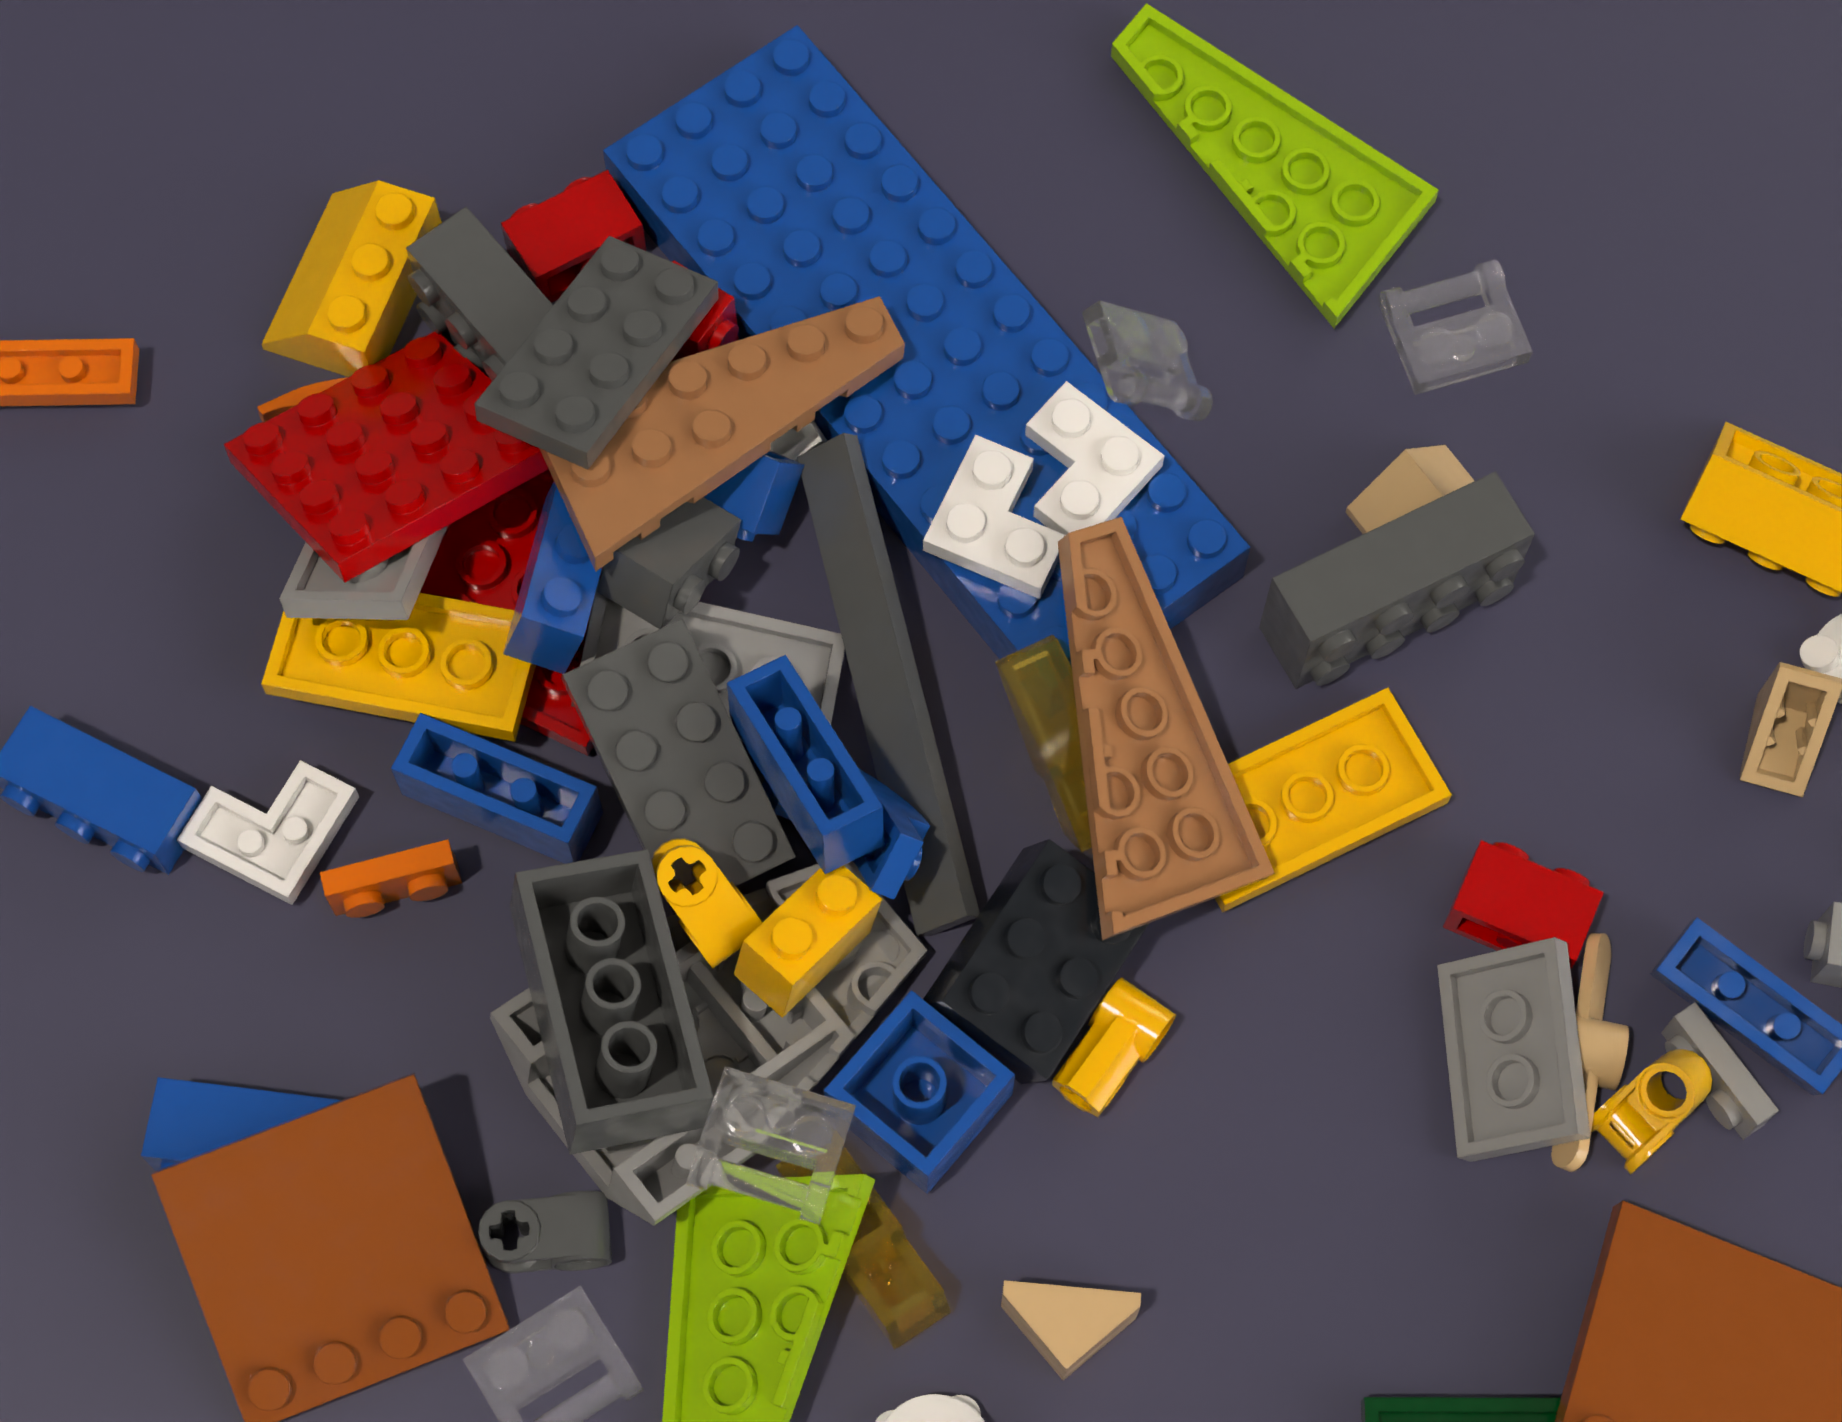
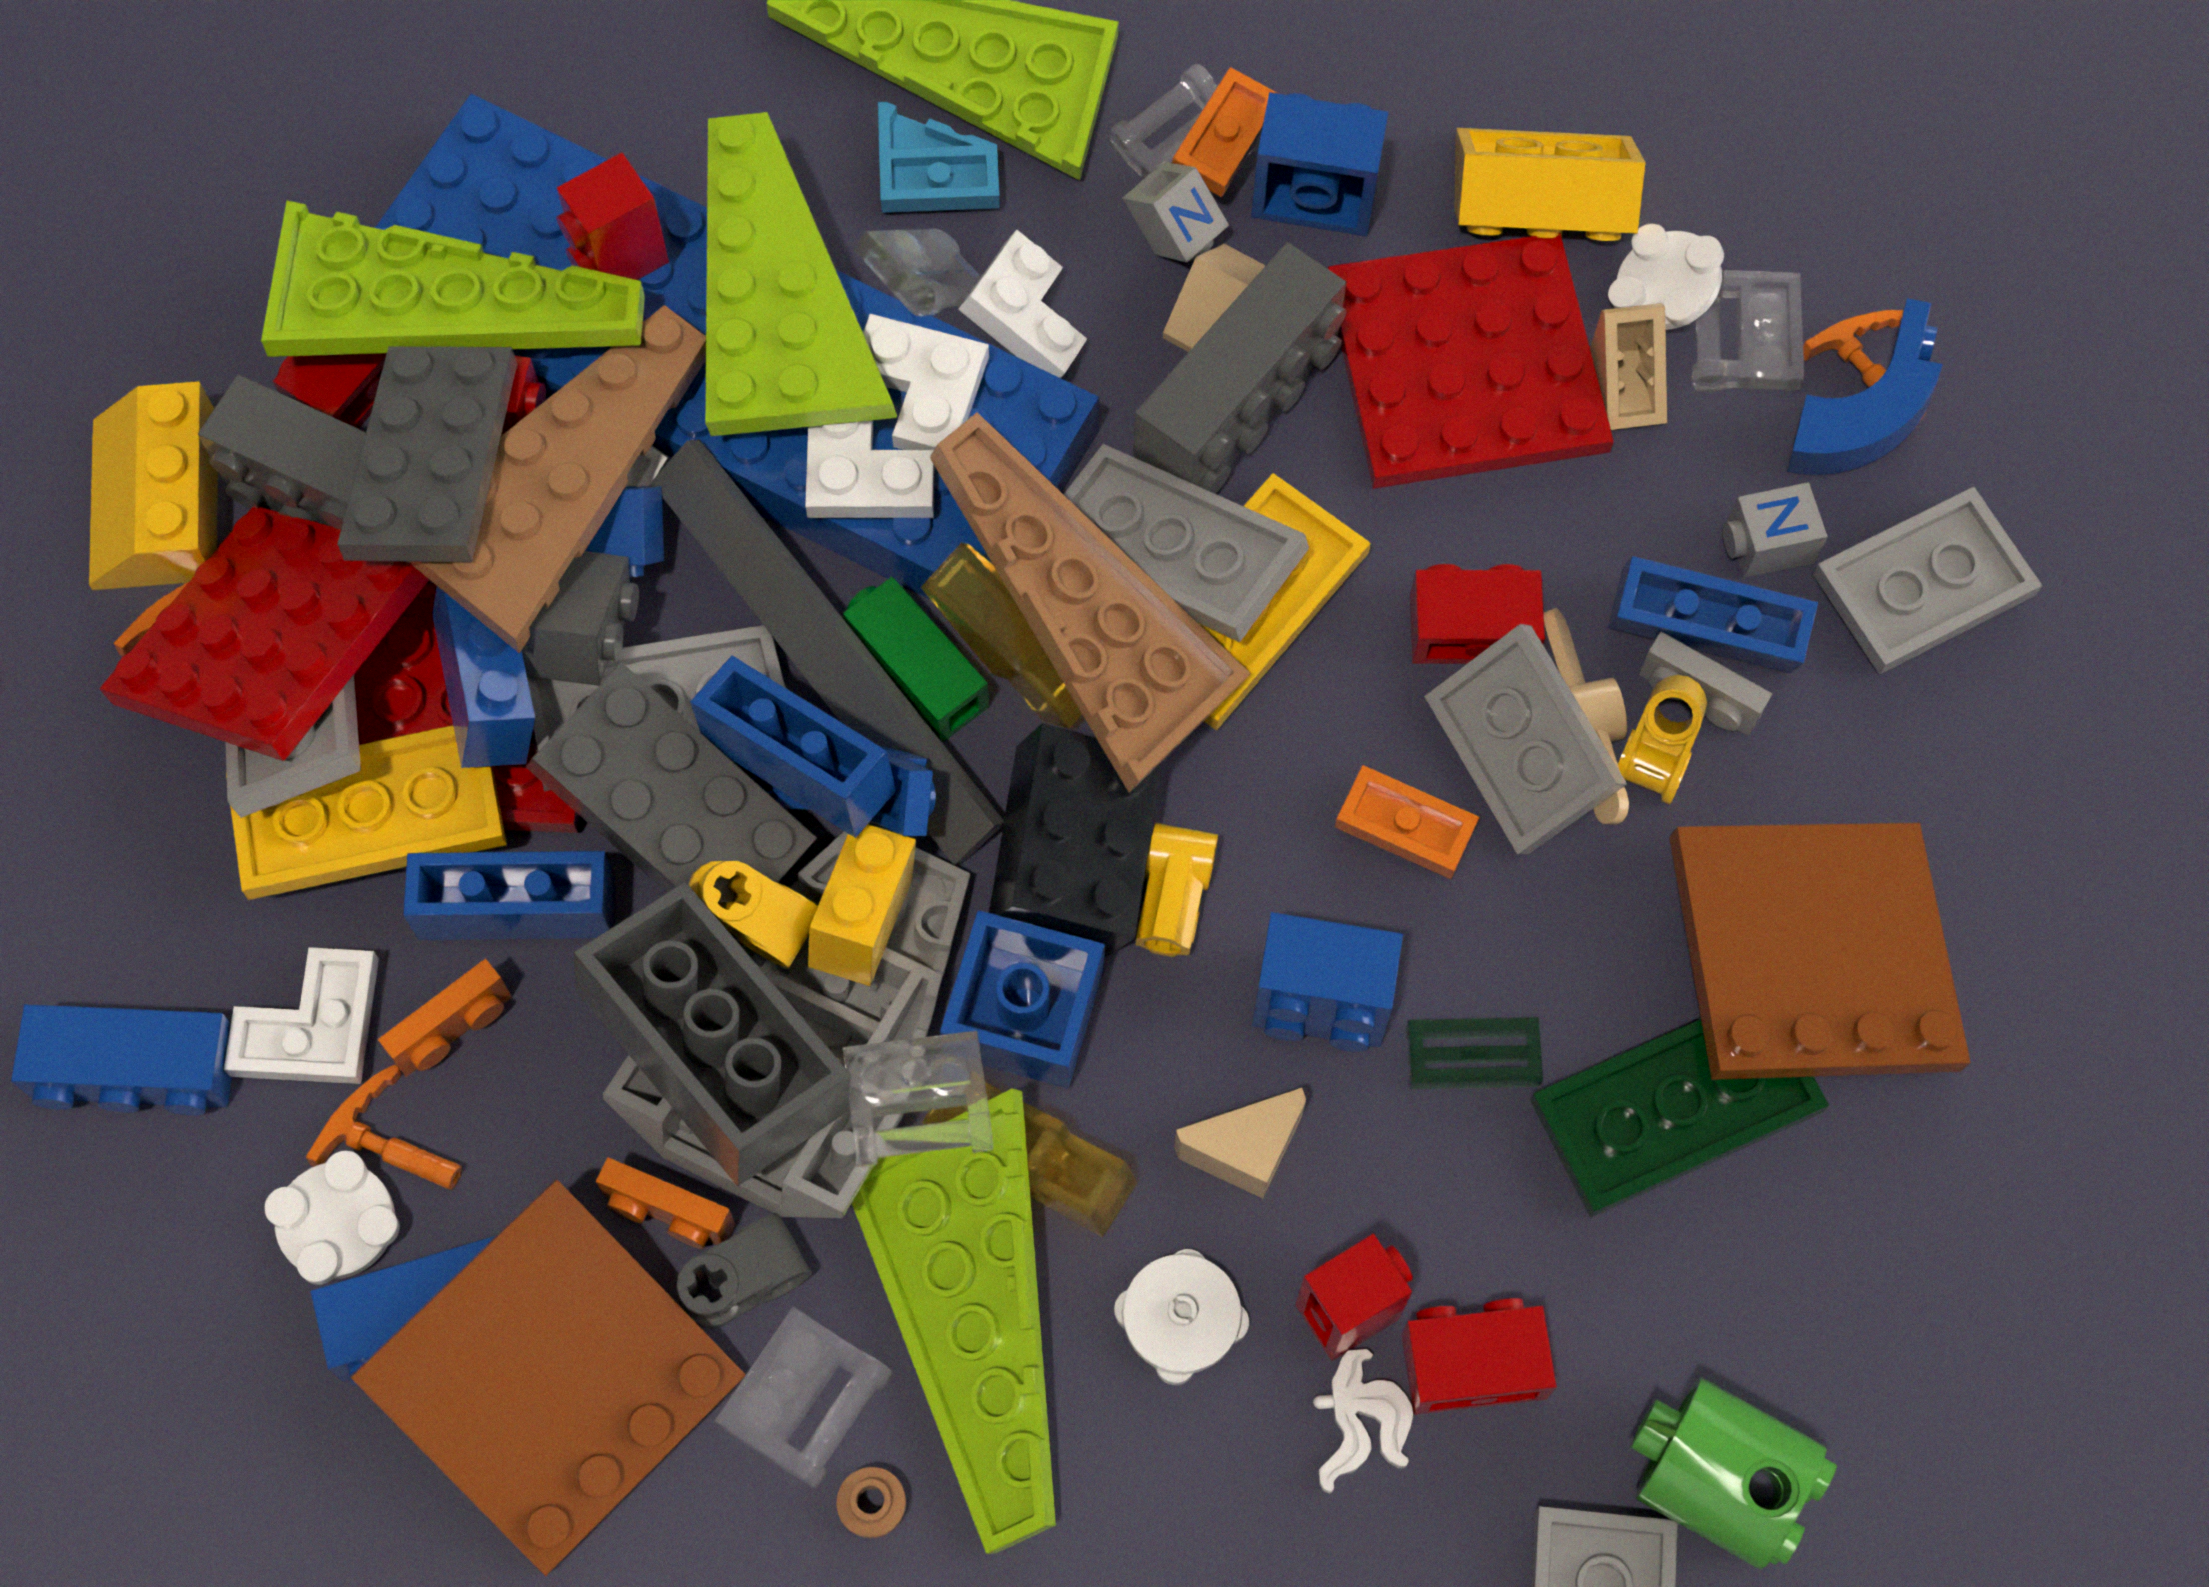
camera: 25 degrees left, 0 degrees up
none -> lime wing [261,200,645,357]
none -> white piece [265,1151,400,1285]
none -> orange piece [306,1064,462,1190]
none -> red brick [556,152,669,280]
none -> orange plate [596,1157,736,1249]
none -> lime wing [705,112,897,436]
none -> green brick [843,577,989,743]
none -> dark azure wing [878,102,1000,213]
none -> white plate [958,230,1087,378]
none -> light grey plate [1063,444,1309,642]
none -> light grey brick [1122,162,1229,262]
none -> orange plate [1172,67,1279,197]
none -> blue brick [1251,92,1389,237]
none -> blue brick [1252,912,1403,1052]
none -> red plate [1327,232,1614,489]
none -> orange plate [1335,765,1479,879]
none -> clear green tile [1406,1017,1543,1089]

